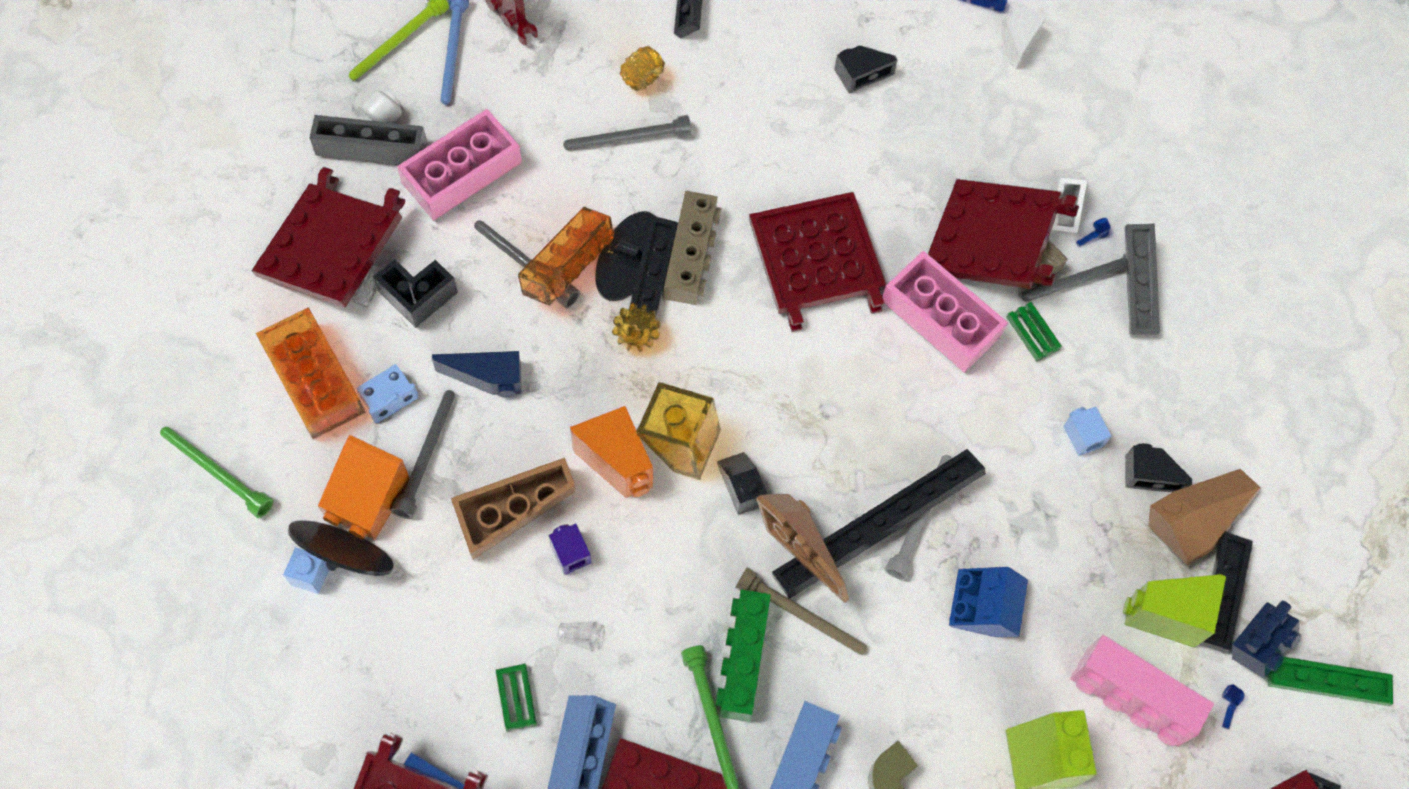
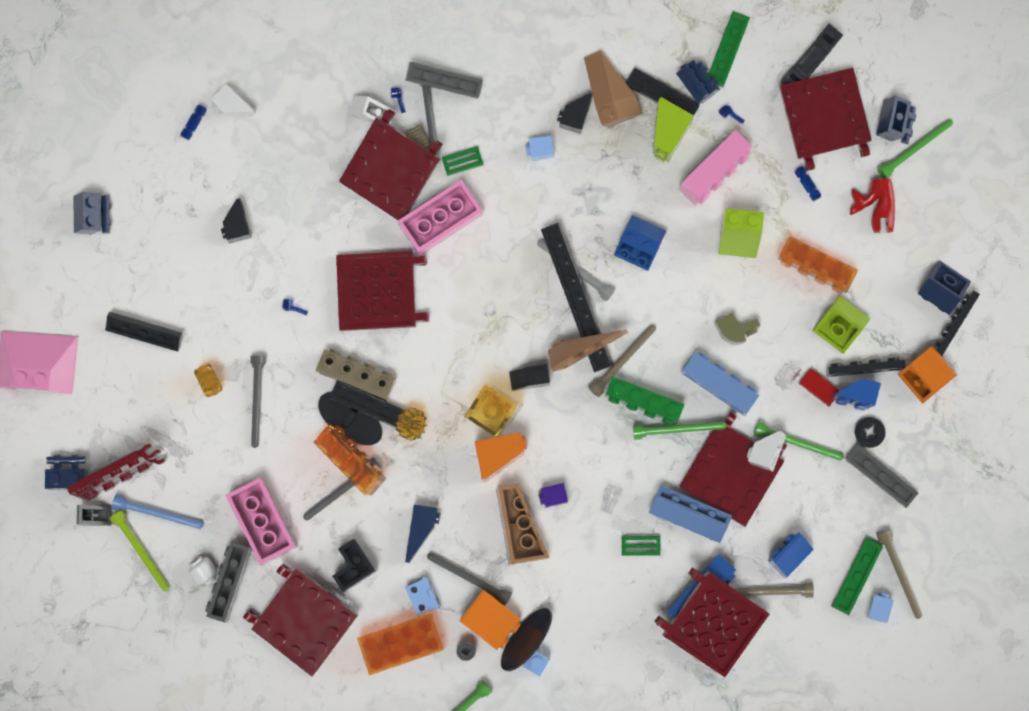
camera: 70 degrees left, 15 degrees up
none -> clear blue hand [282,299,308,316]
none -> dark grey wheel [456,641,476,661]

